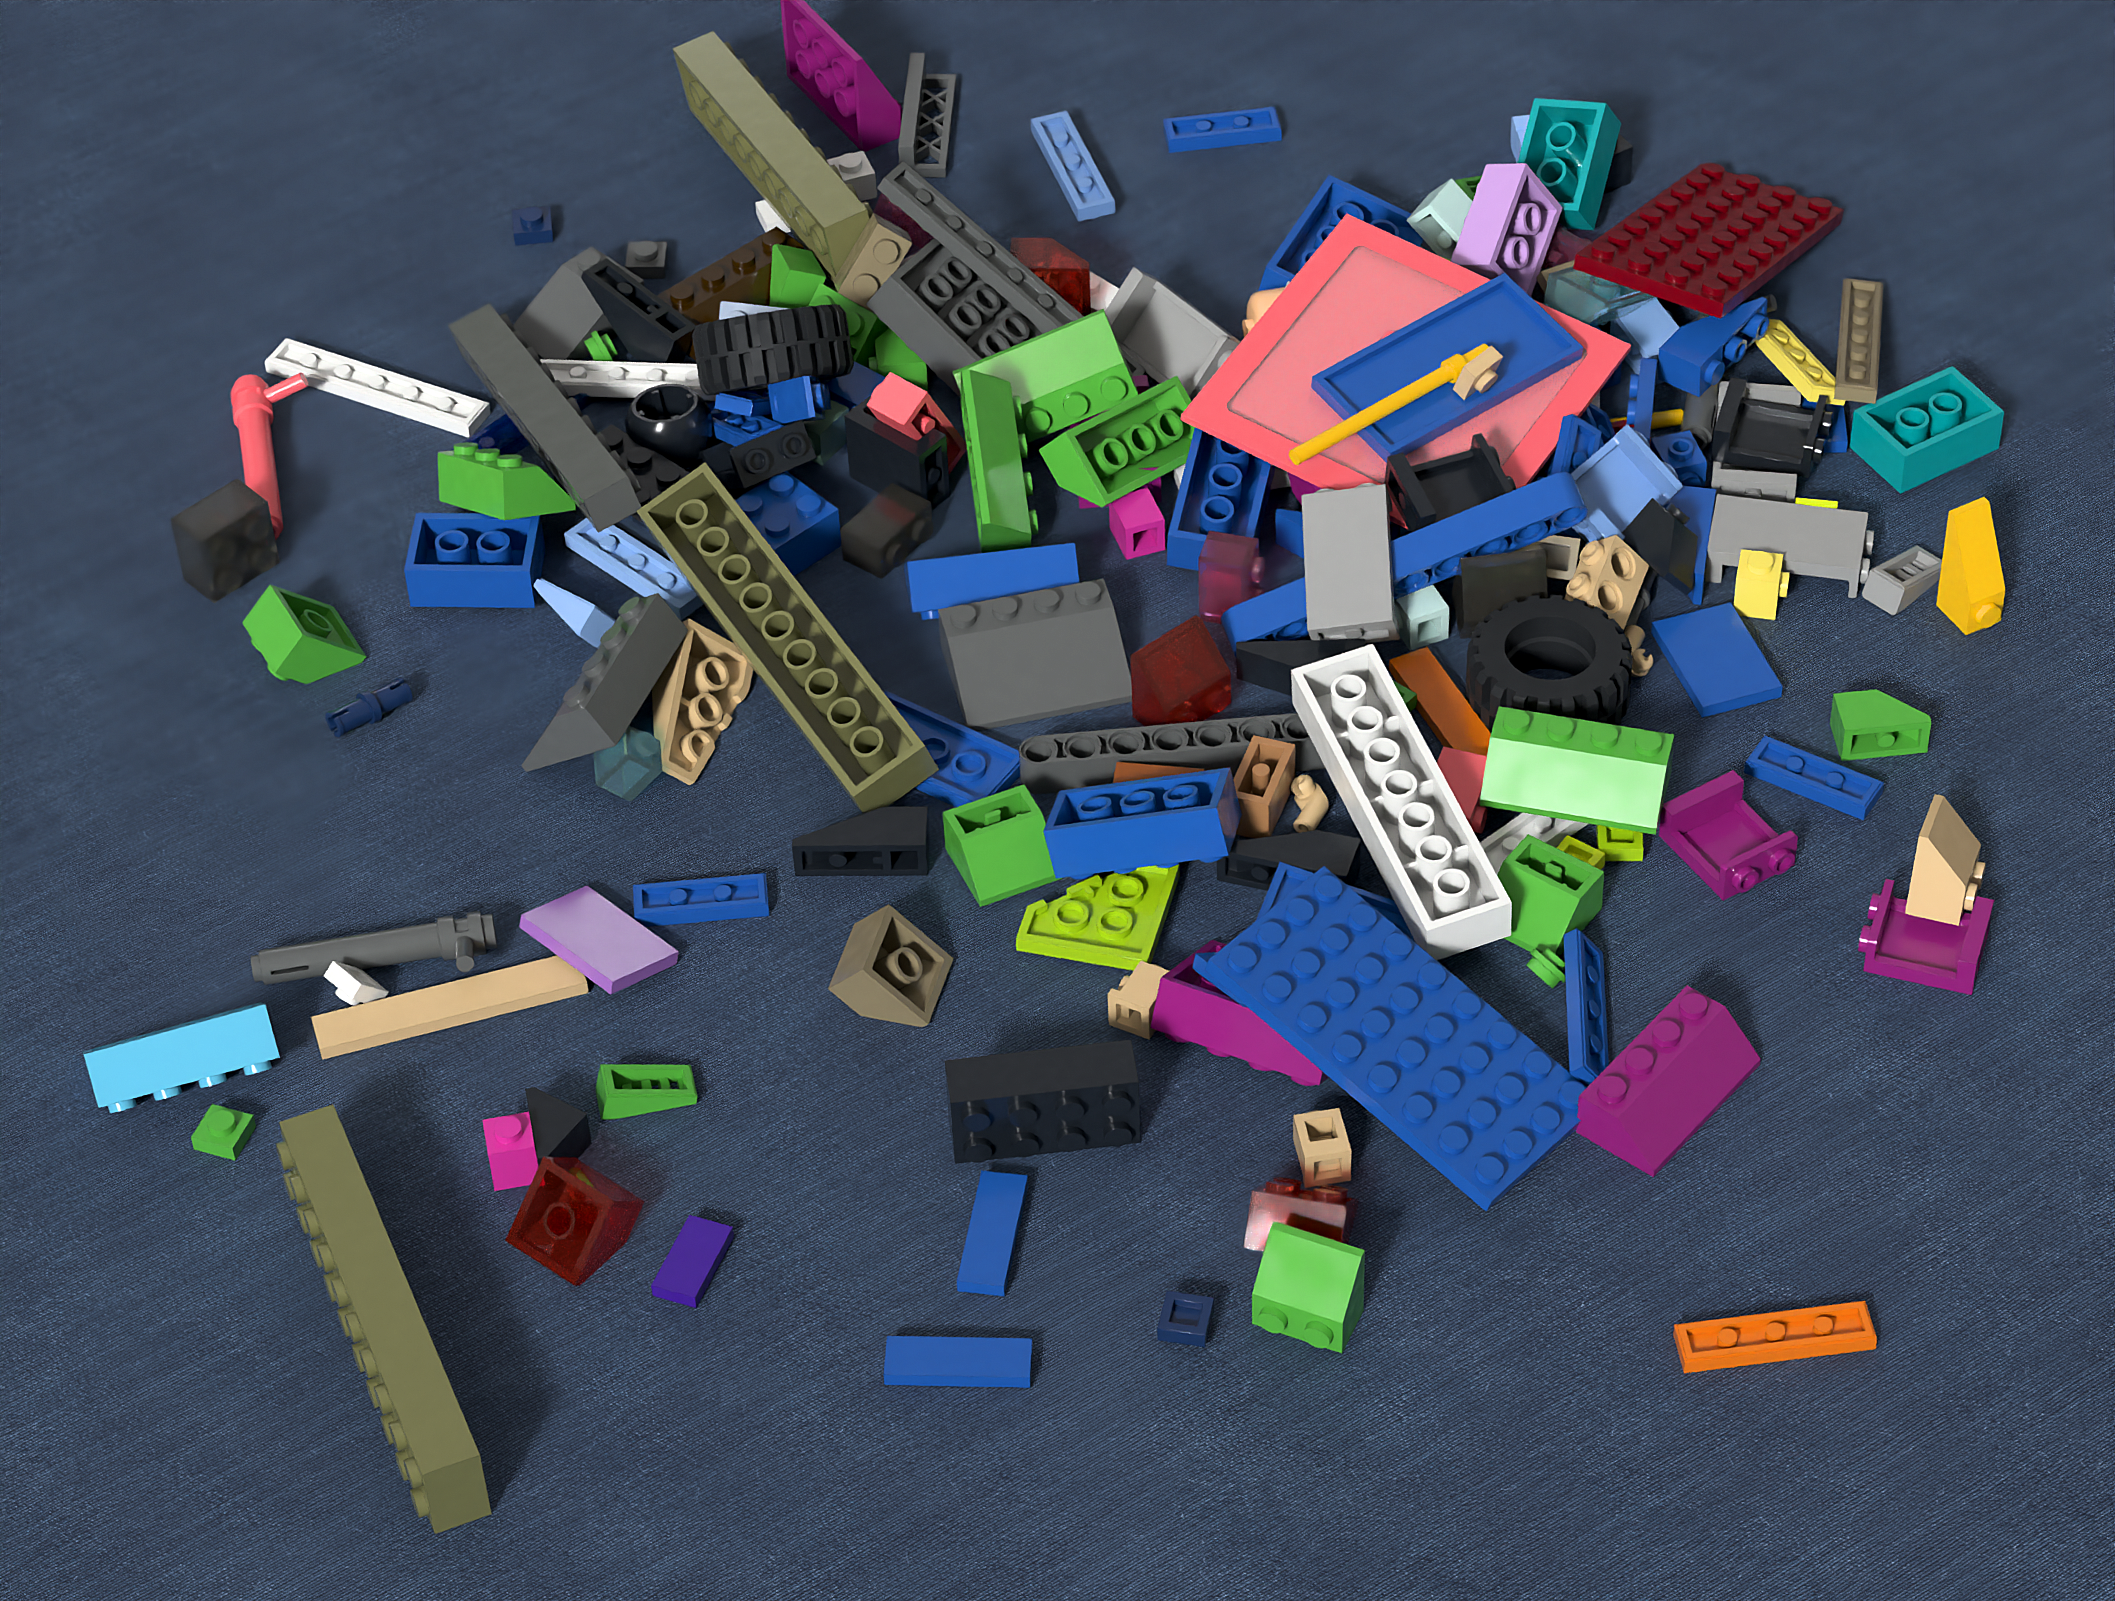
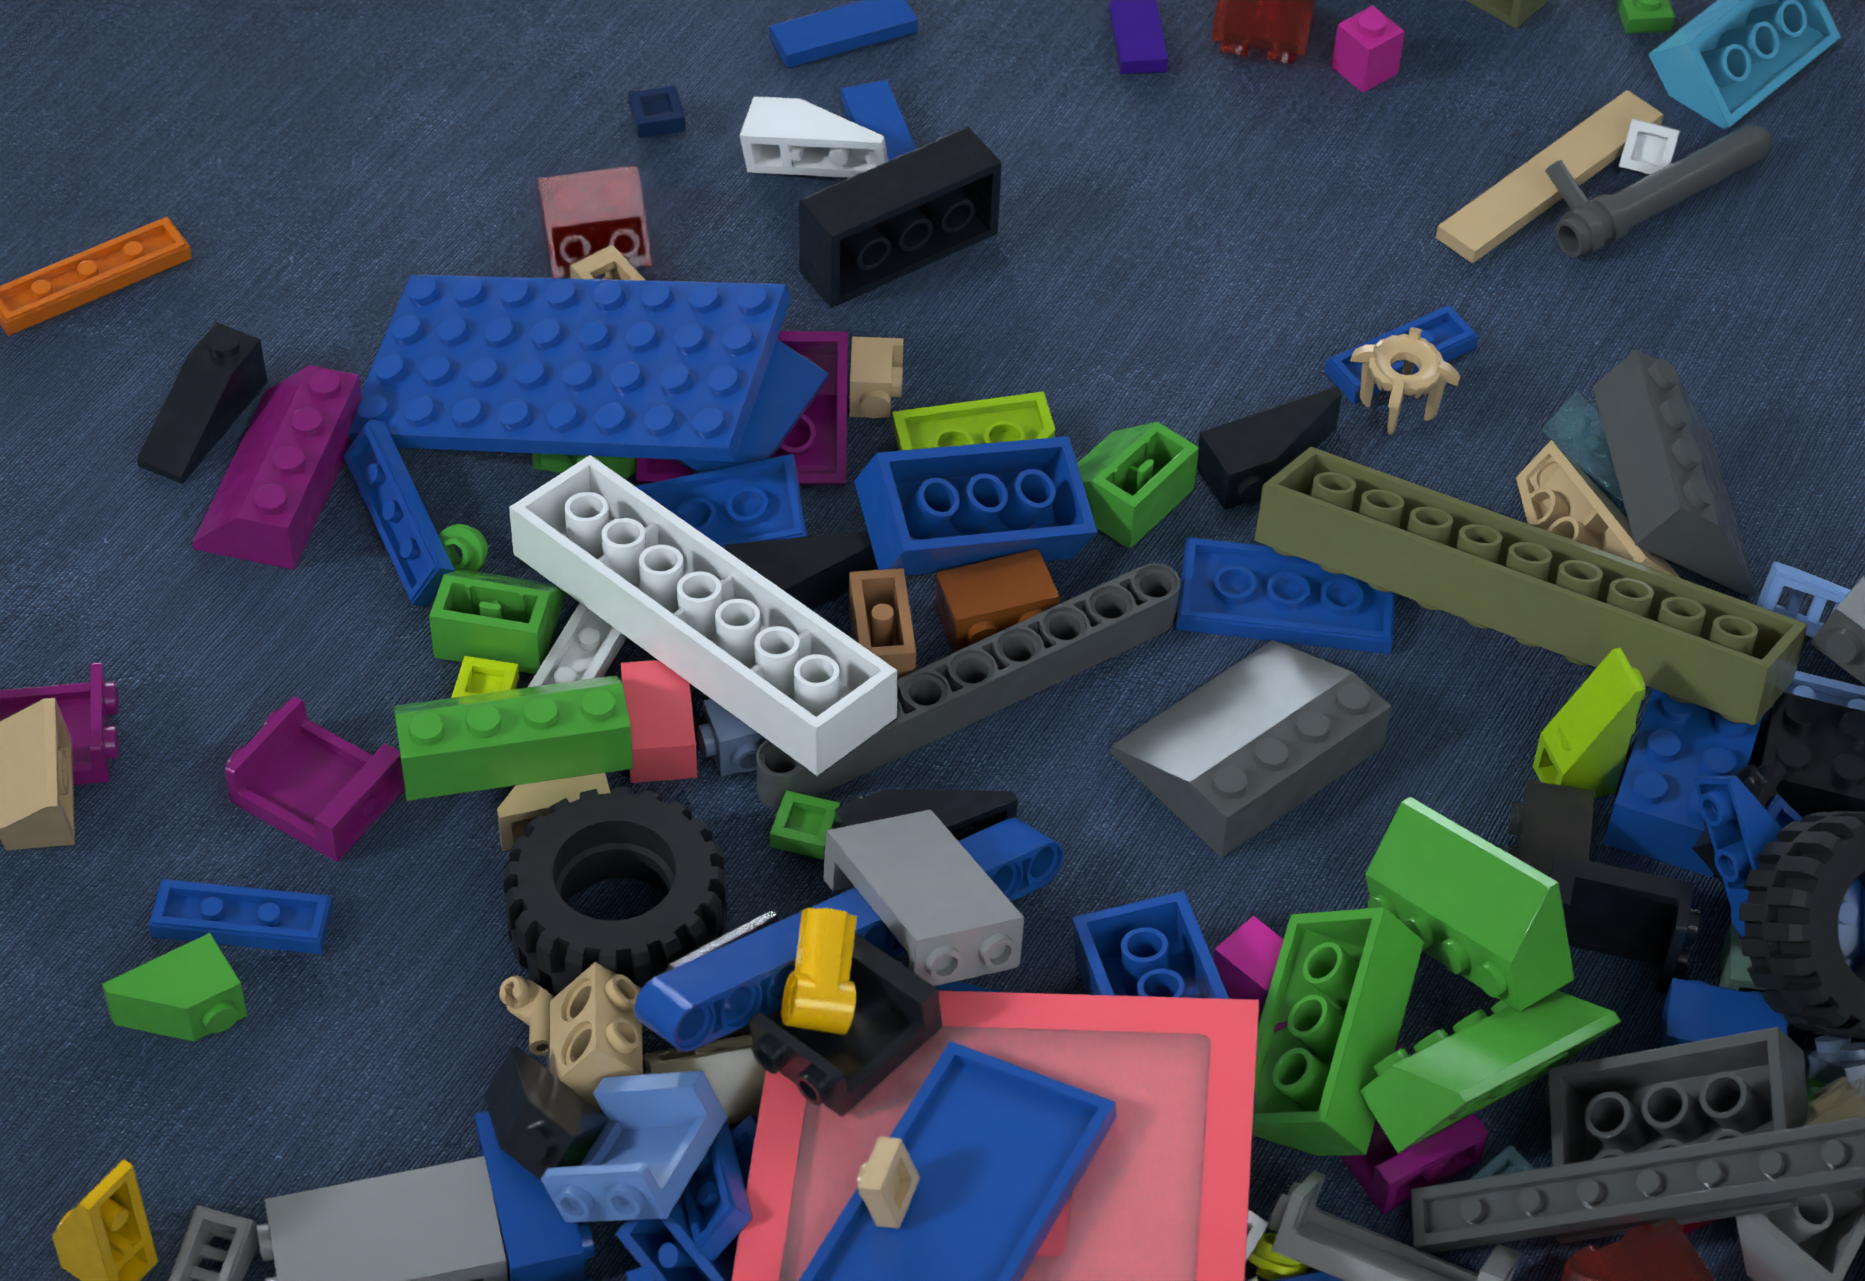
camera: 150 degrees right, 5 degrees up
tile [519,886,679,994] -> none
black slope [525,1087,592,1189] -> none
bright green slope [596,1064,698,1120] -> none
dark tan slope [828,904,954,1027] -> none
coral brick [867,372,967,474] -> none
blue slope [904,543,1080,620] -> none
clear red slope [1131,615,1231,726] -> none
clear pink brick [1198,531,1265,624] -> none
slope [1252,1221,1365,1353] -> none
yellow bar [1289,344,1489,465] -> none
orange tile [1389,647,1491,756] -> none
blue tile [1651,602,1783,718] -> none
light yellow brick [1734,549,1790,620] -> none
none -> black slope [137,322,268,484]
none -> white slope [740,97,888,178]
none -> yellow piece [781,908,857,1035]
none -> tan piece [1350,327,1460,435]
none -> lime slope [1533,647,1646,808]

